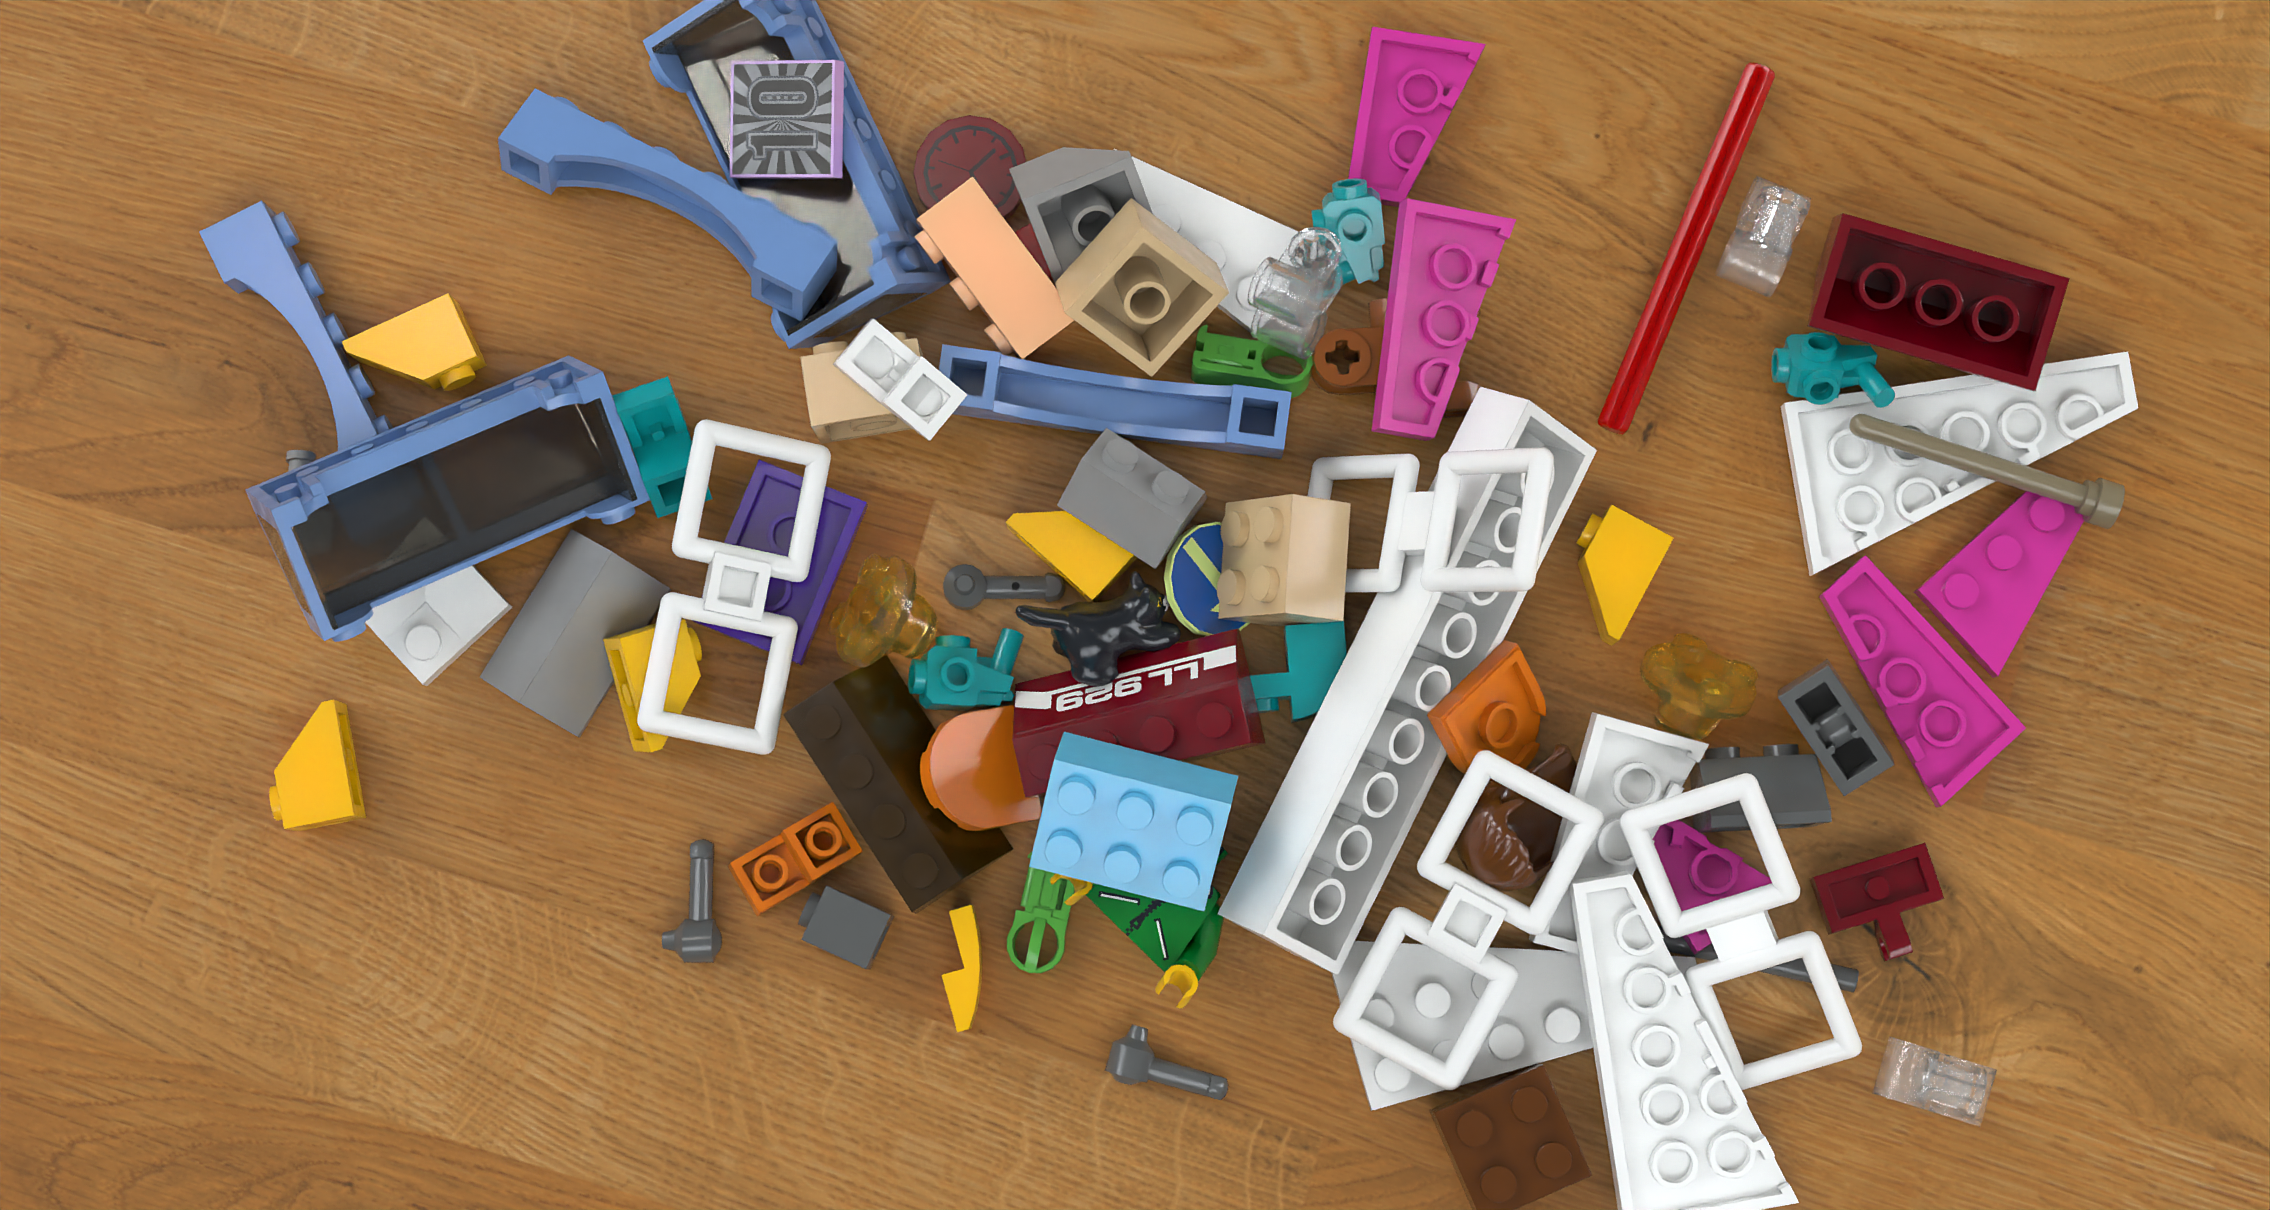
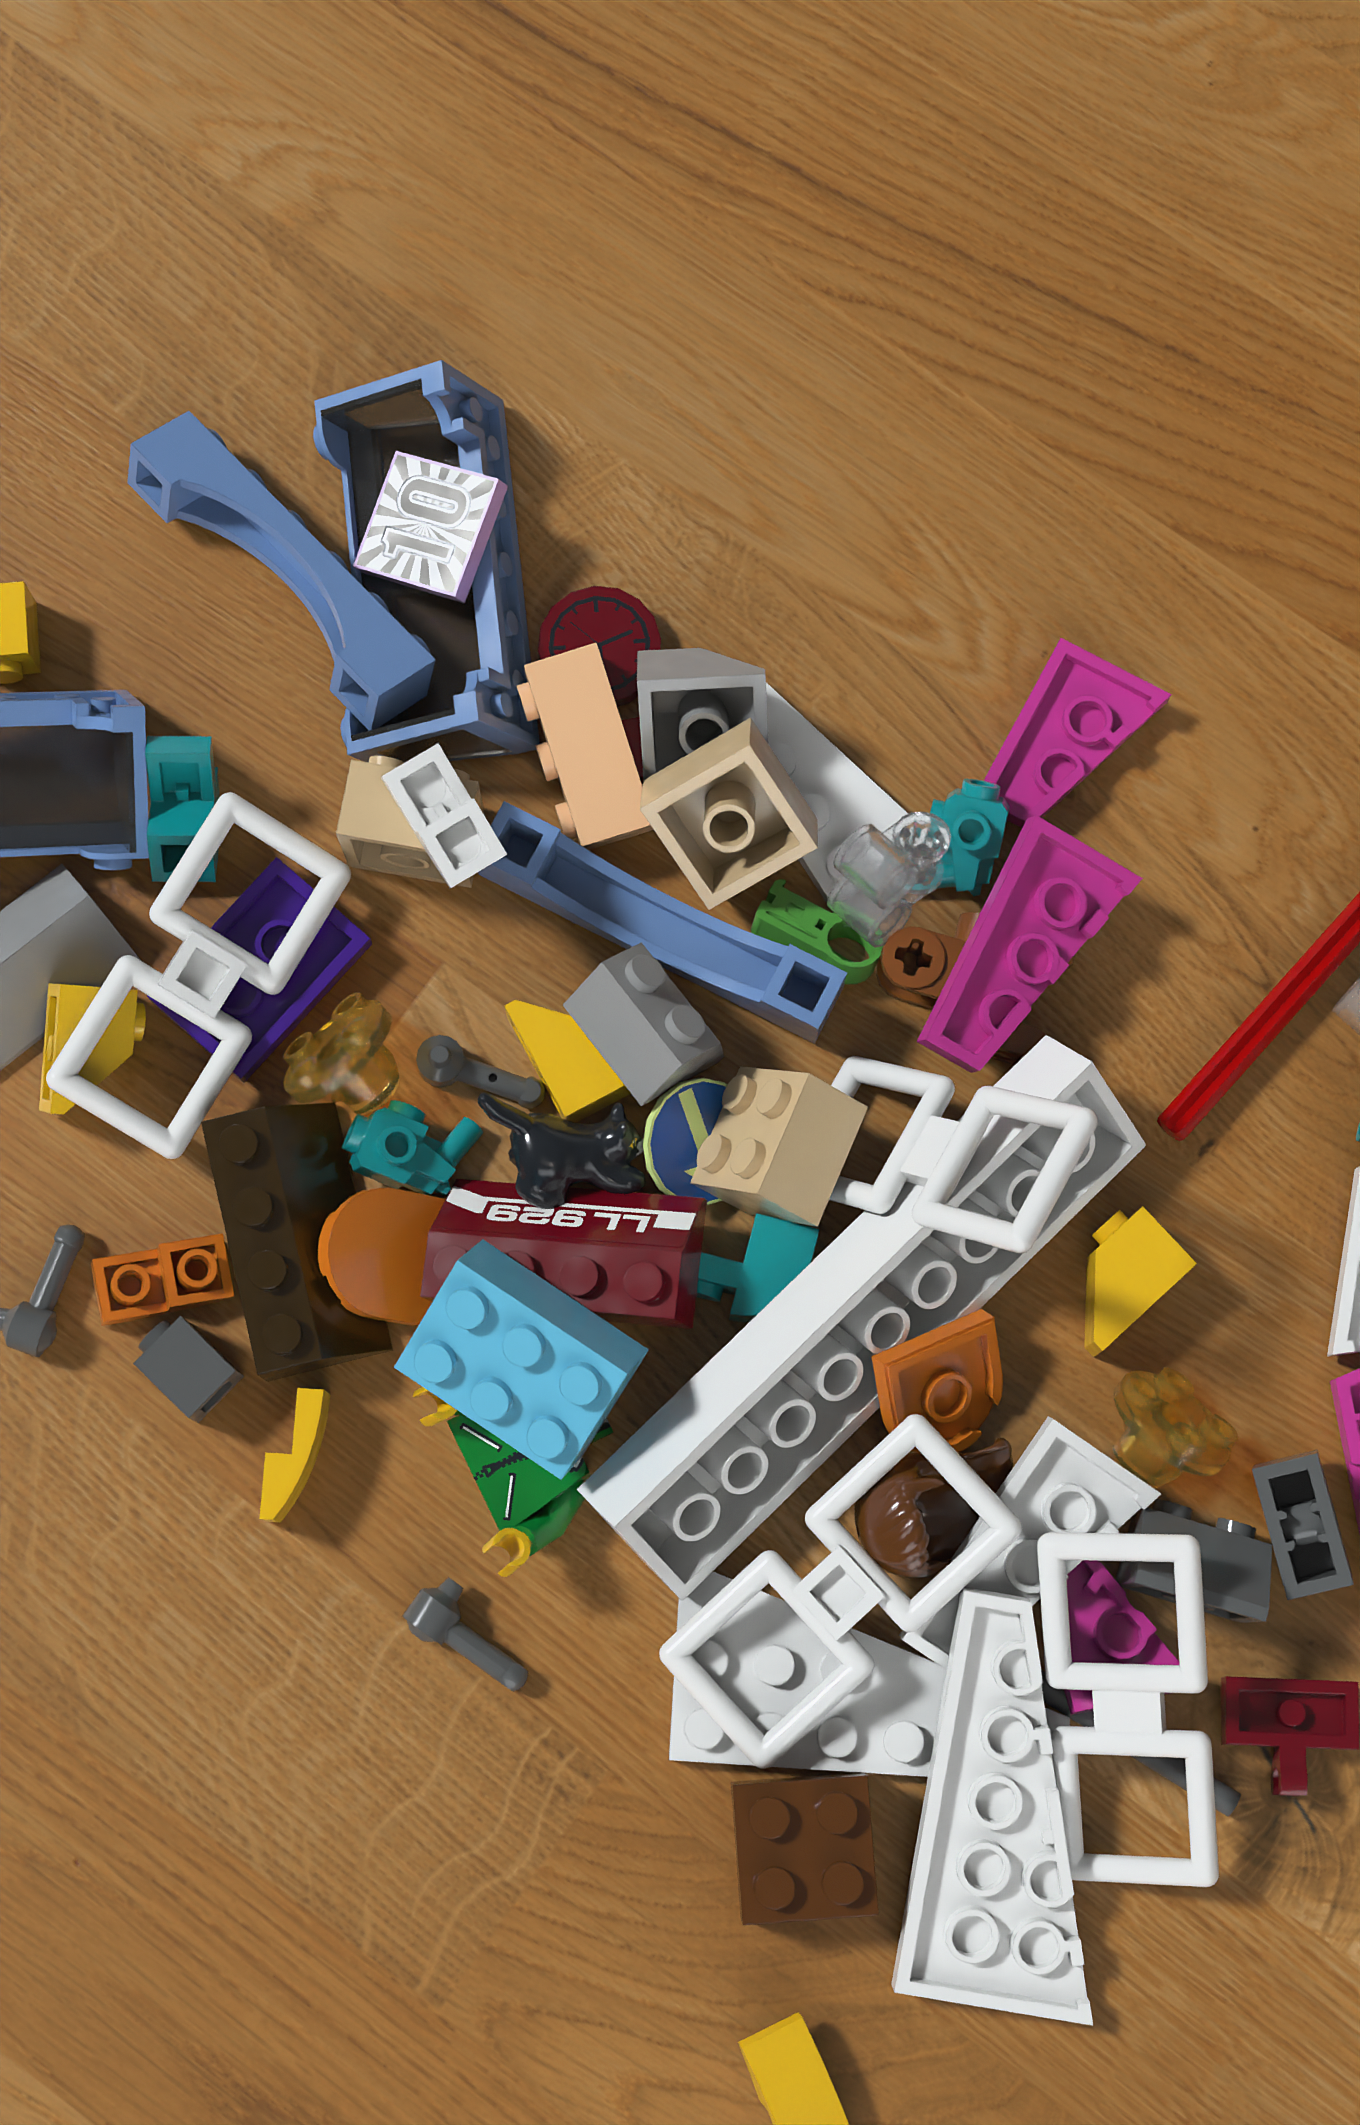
camera: 15 degrees right, 5 degrees down
bright green piece [1007,852,1075,973] -> none
clear piece [1872,1037,1997,1127] -> none

